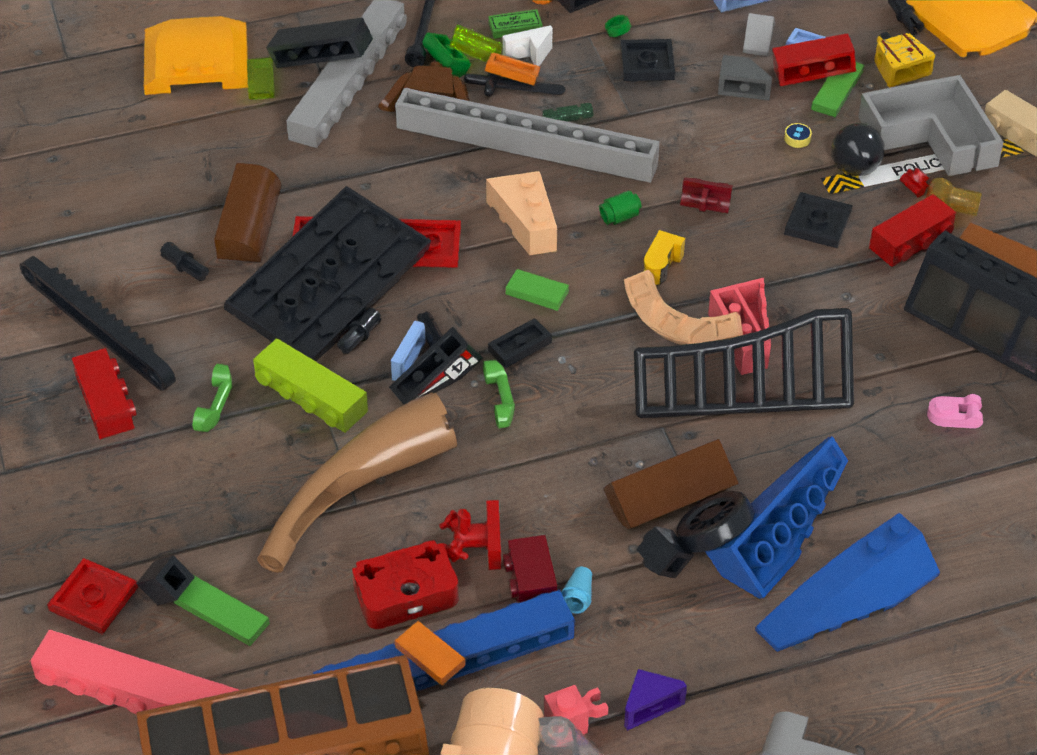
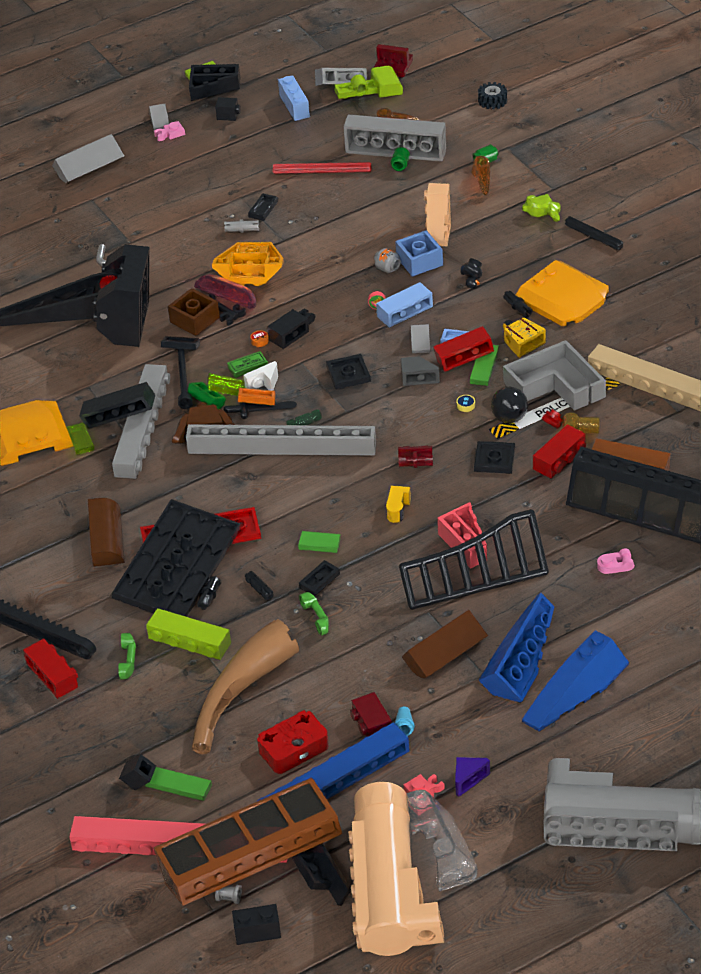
camera: 10 degrees left, 5 degrees down
red tile [47,558,138,634] -> none
black axle [160,242,209,281] -> none
black slope [389,327,483,405] -> none
light blue tile [391,321,426,381] -> none
orange tile [394,621,466,685] -> none
red piece [439,500,501,570] -> none
light nougat wedge [486,171,557,255] -> none
green brick [599,190,642,225] -> none
green tile [605,15,631,37] -> none
light nougat tile [624,270,743,345] -> none
black brick [636,526,694,578] -> none
black wheel [676,491,755,553] -> none

